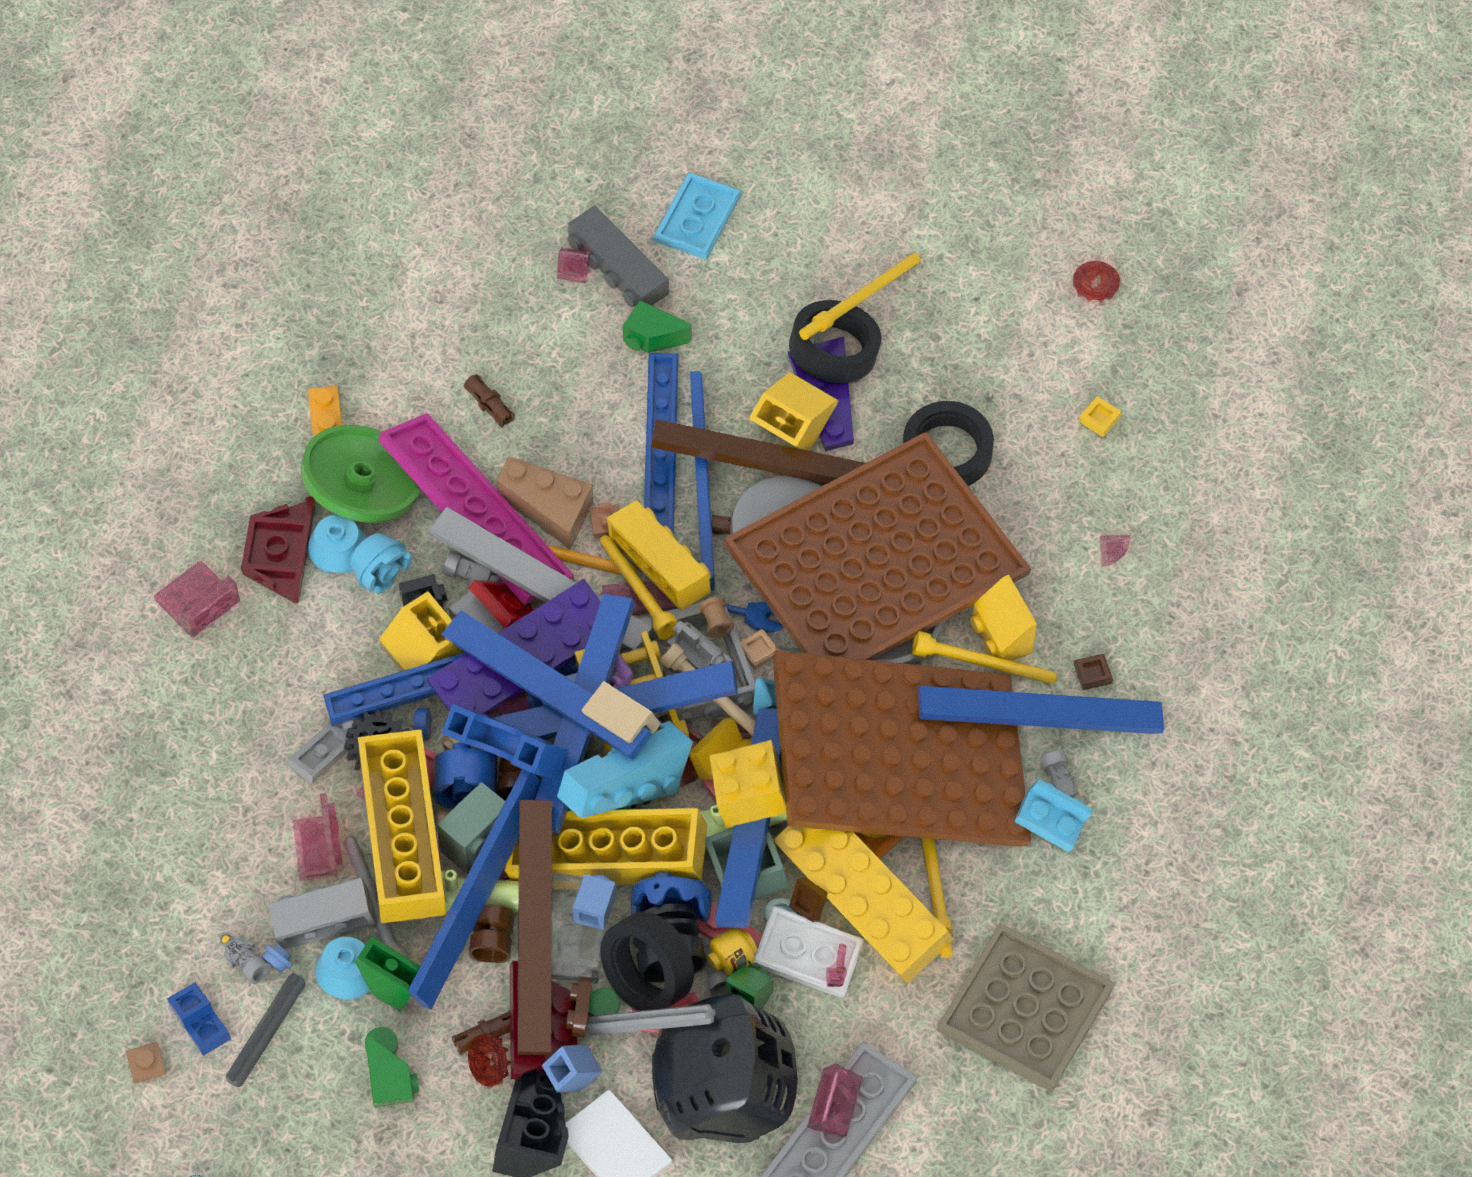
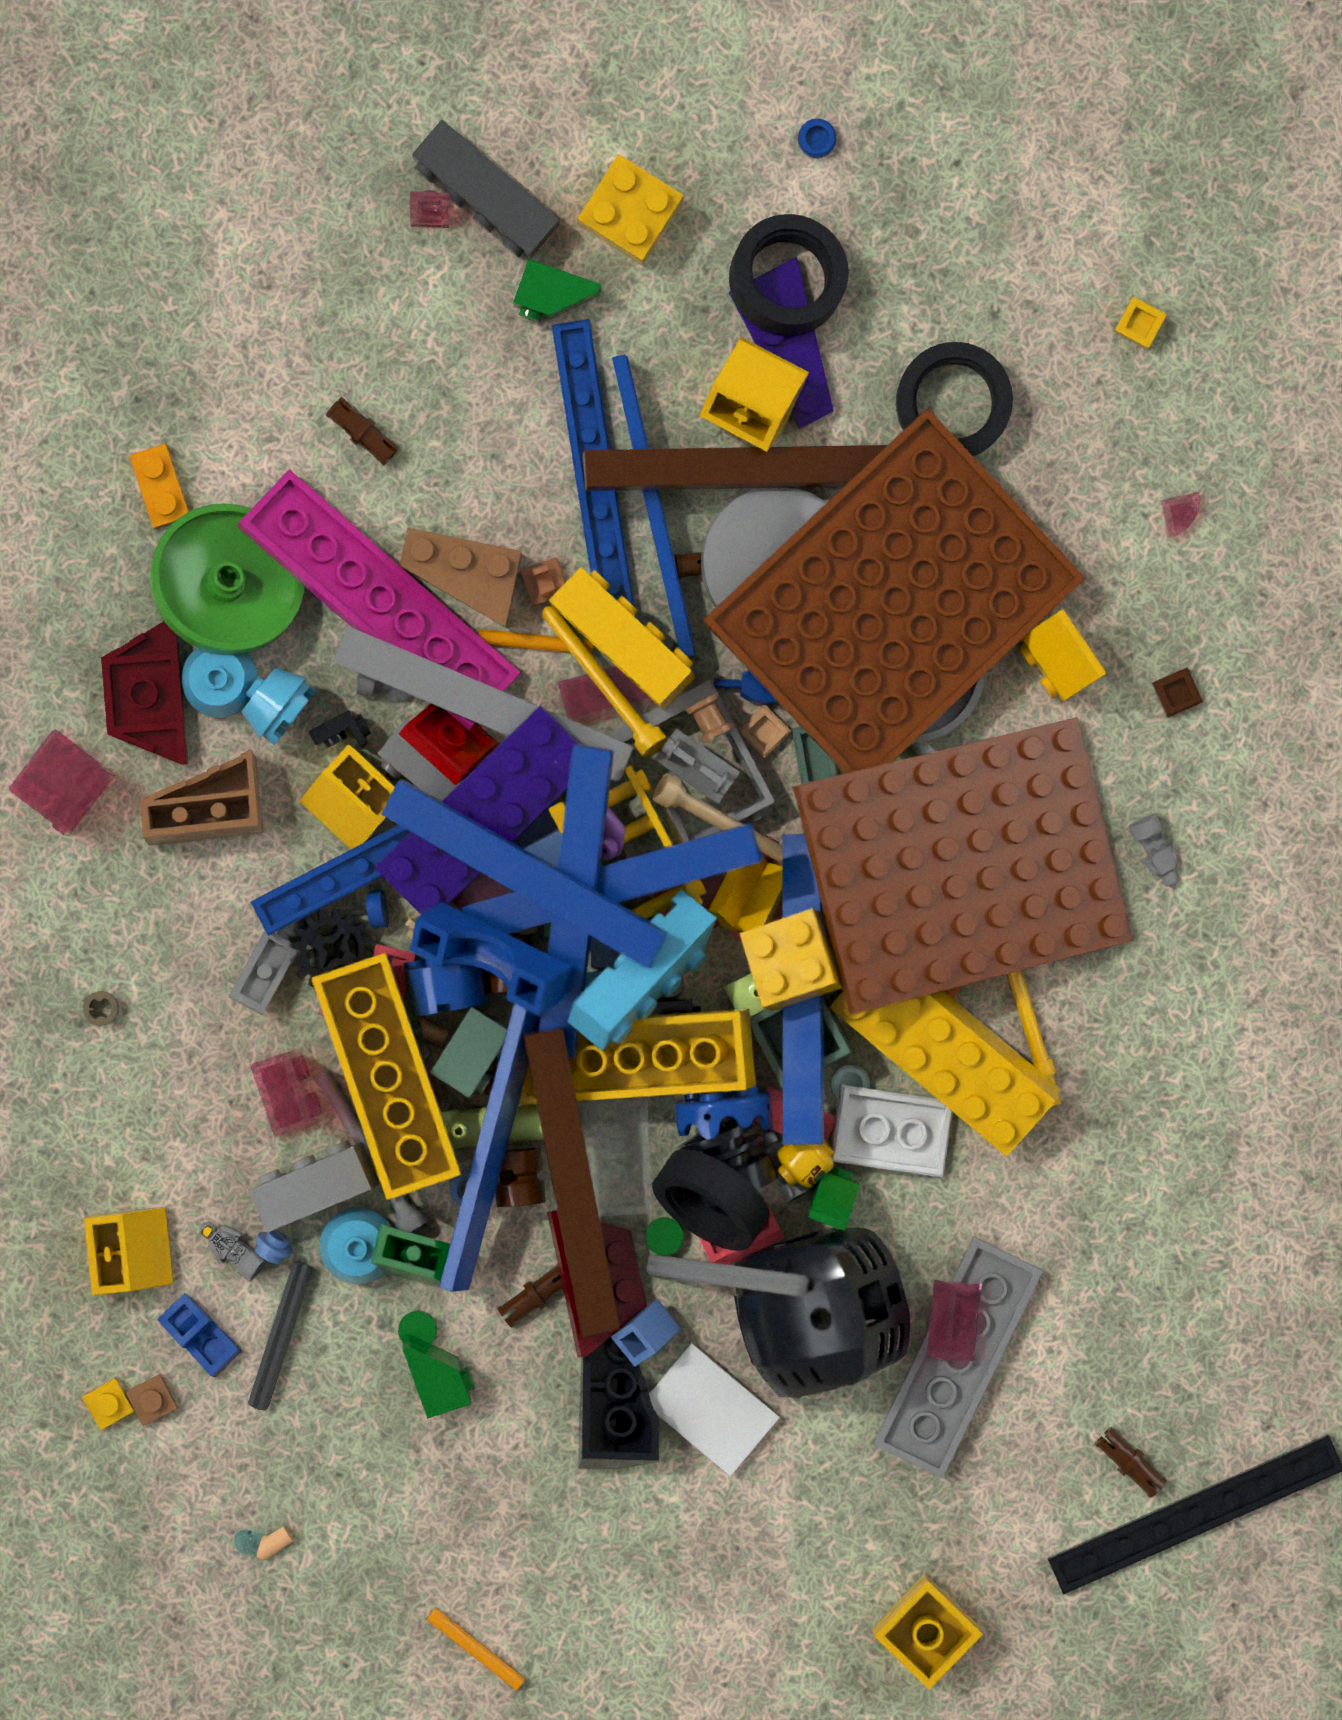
camera: 10 degrees left, 30 degrees up
clear red gear [468,1033,512,1087] -> none
reddish brown plate [566,976,593,1038] -> none
medium blue brick [573,874,616,930] -> none
tan panel [582,681,661,743] -> none
medium azure tile [653,172,741,260] -> none
medium azure slope [753,678,777,717] -> none
reddish brown tile [789,877,828,922] -> none
yellow bar [799,253,921,340] -> none
clear pink hand [826,944,847,987] -> none
yellow piece [912,631,1058,684] -> none
blue tile [917,686,1165,734] -> none
dark tan plate [937,923,1115,1093] -> none
medium azure bracket [1014,779,1093,852] -> none
clear red gear [1073,261,1120,303] -> none
none -> yellow plate [81,1377,135,1430]
none -> dark tan bush [83,991,119,1026]
none -> yellow slope [84,1207,174,1295]
none -> medium nougat wedge [140,749,264,846]
none -> yellow brick [577,154,684,266]
none -> blue tile [798,119,836,158]

